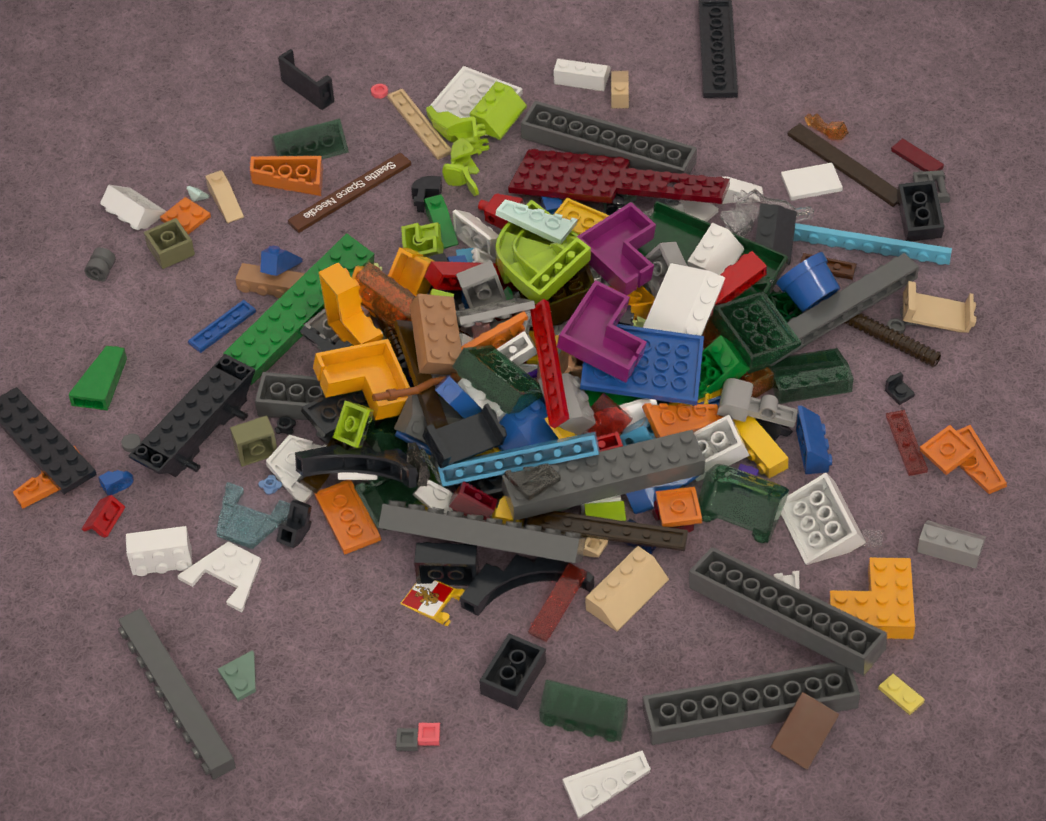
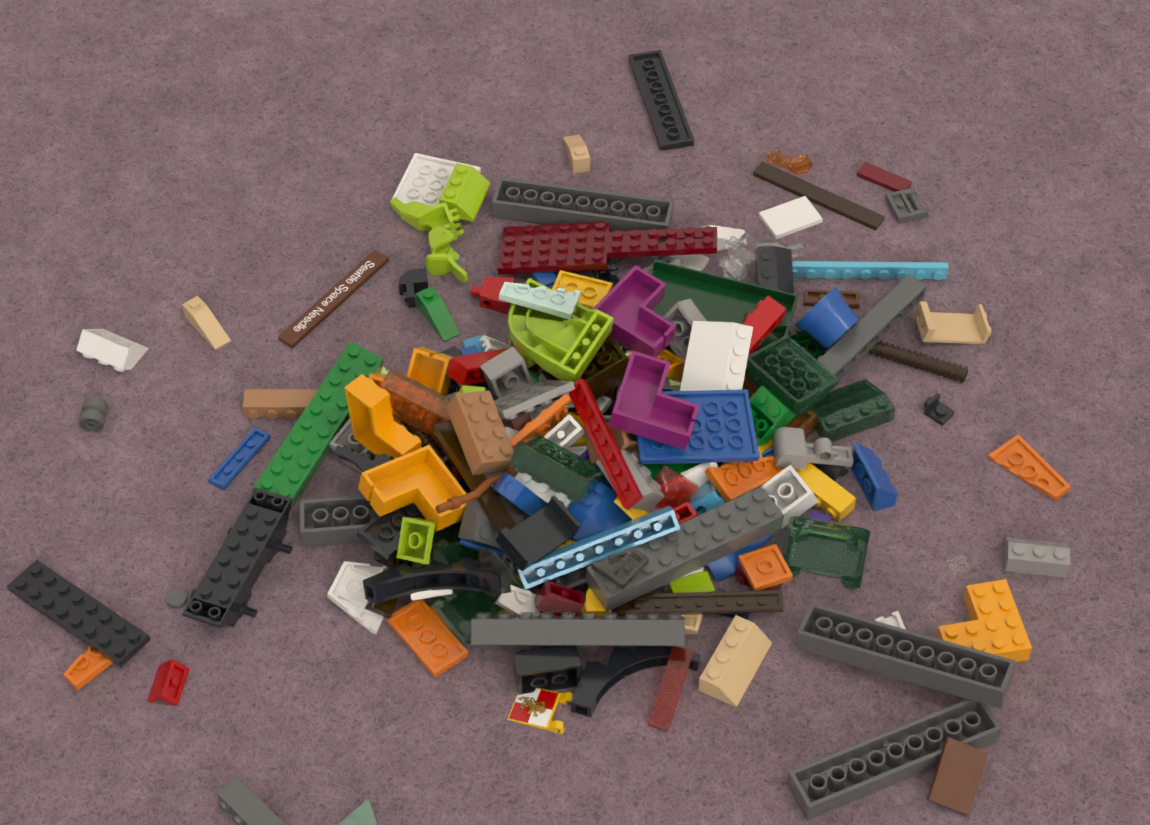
camera: 15 degrees left, 0 degrees up
green slope [69,346,127,411] -> none
blue rock [98,470,134,495] -> none
white brick [126,526,193,576] -> none
olive brick [144,218,195,269] -> none
orange plate [160,197,211,235] -> none
white wing [178,542,261,612] -> none
light aqua slope [187,186,210,202] -> none
clear light blue wing [216,482,290,549] -> none
olive brick [230,415,277,467] -> none
orange wedge [250,156,323,196] -> none
medium blue plate [259,475,282,495] -> none
blue slope [260,246,303,276] -> none
clear green slope [271,118,349,159] -> none
black plate [275,416,296,435] -> none
black brick [276,499,312,548] -> none
black panel [278,49,335,110] -> none
coral tile [371,84,388,99] -> none
tan tile [387,89,451,160] -> none
lime brick [401,222,444,257] -> none
white slope [453,210,499,258] -> none
black brick [479,633,546,710] -> none
clear green slope [539,679,628,742] -> none
white slope [554,59,611,91] -> none
white slope [687,223,744,275] -> none
white slope [776,473,866,565] -> none
light yellow plate [878,674,925,715] -> none
clear red tile [886,410,928,476] -> none
dark grey tile [887,319,906,334] -> none
black brick [896,180,945,241] -> none
orange plate [920,425,976,475] -> none

